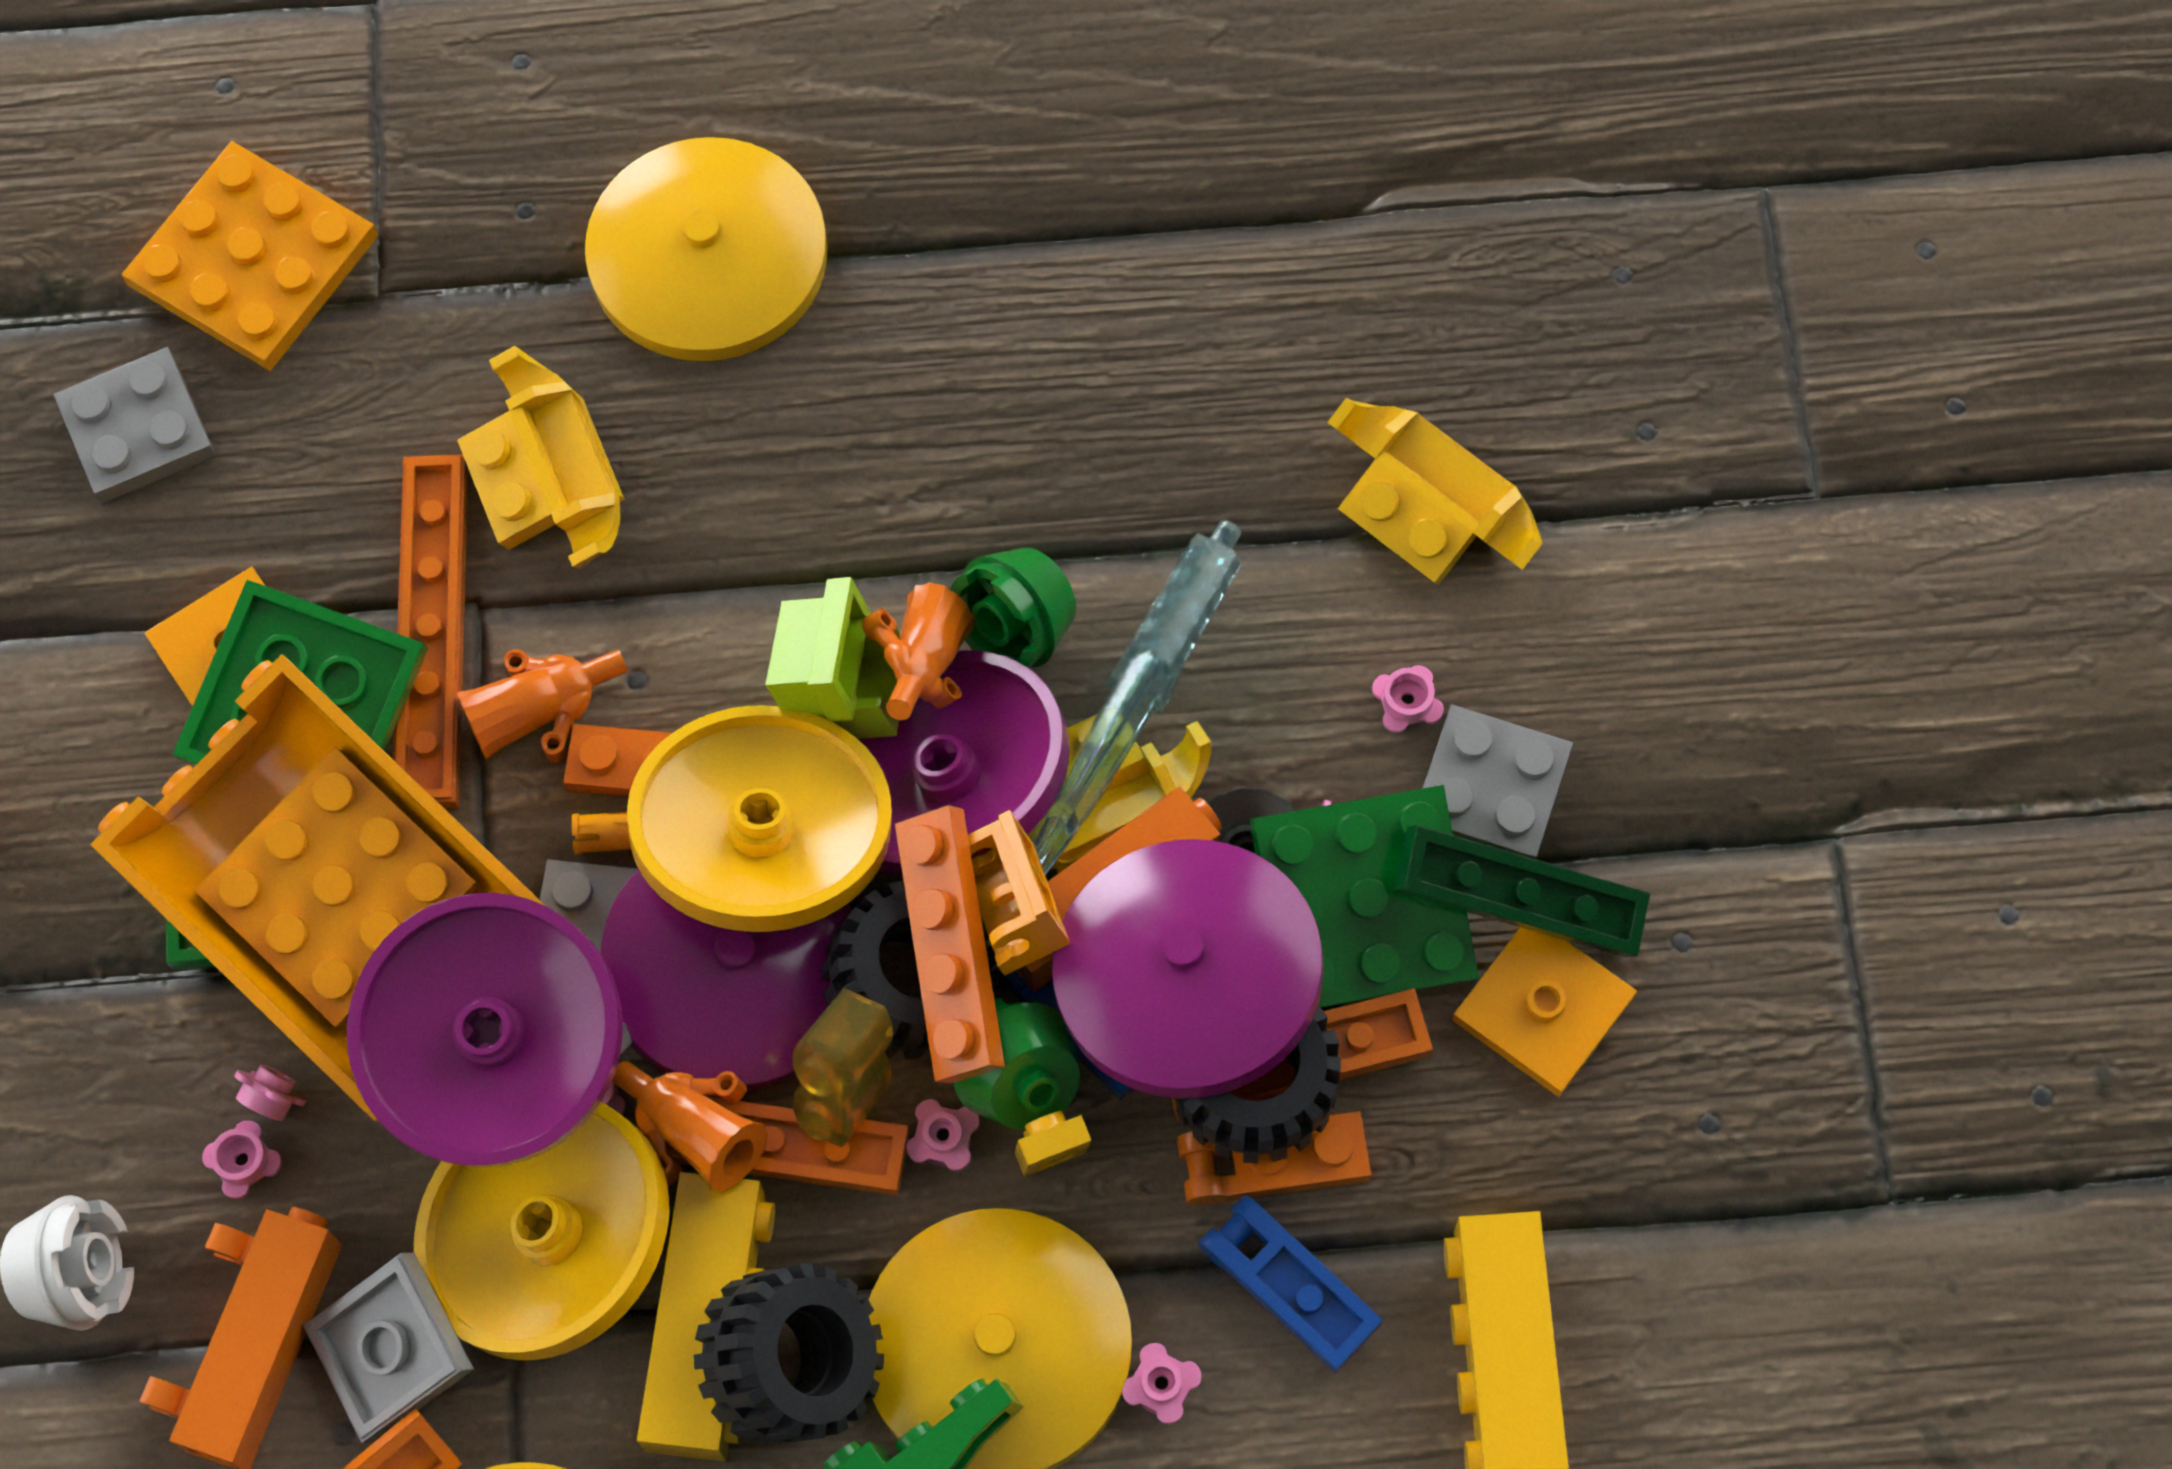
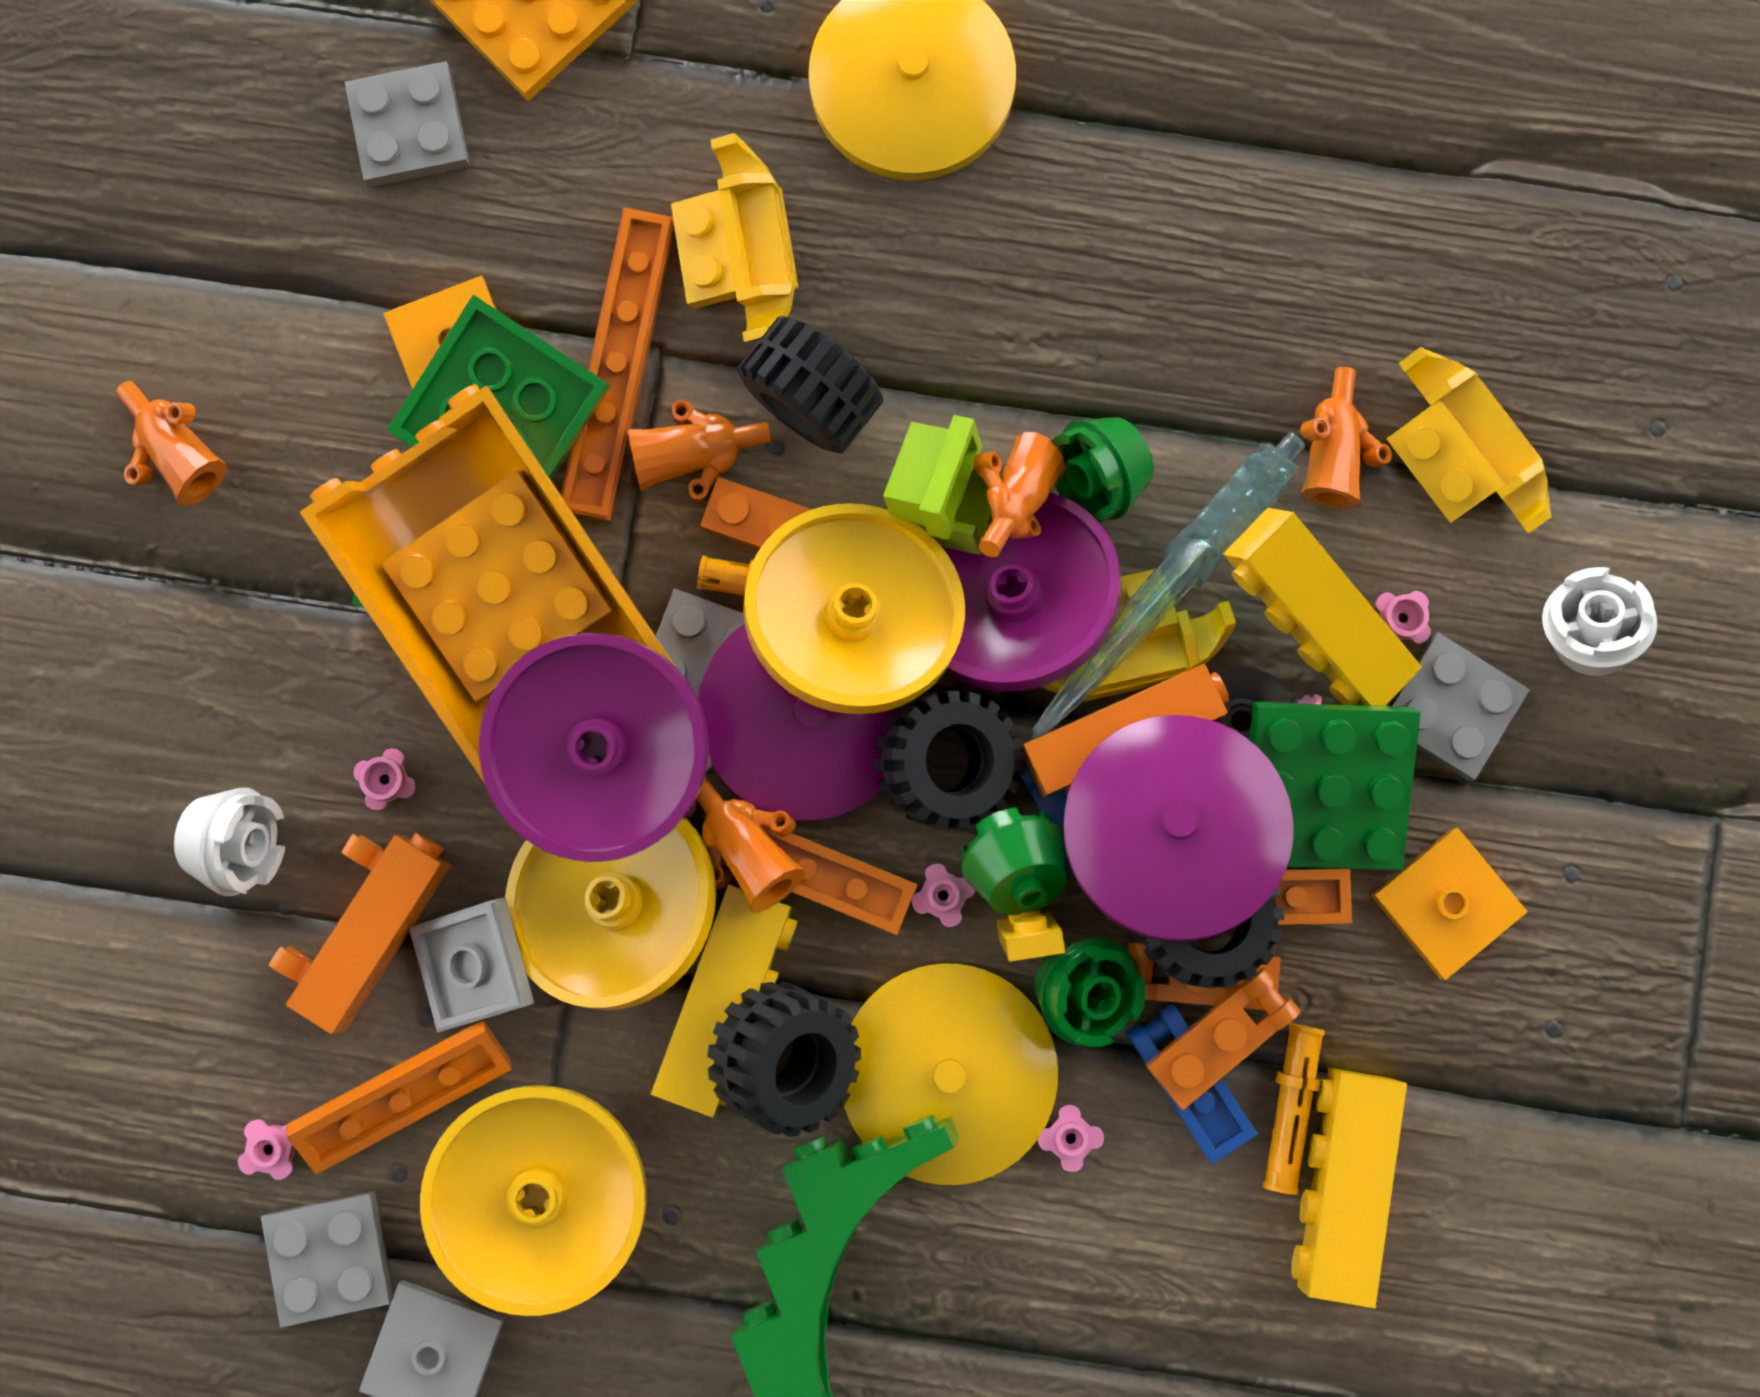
camera: 10 degrees right, 15 degrees up
bright pink plate [234,1065,307,1121] -> none
clear yellow brick [793,988,893,1147] -> none
orange plate [895,805,1005,1084] -> none
light orange hinge [968,810,1070,976] -> none
dark green plate [1393,825,1651,957] -> none
none -> black tyre [737,316,884,454]
none -> green cone [1035,938,1146,1047]
none -> orange plate [1145,967,1301,1110]
none -> yellow brick [1223,508,1422,706]
none -> light orange pin [1262,1023,1325,1195]
none -> orange piece [1300,367,1392,510]
none -> white cone [1542,567,1657,676]

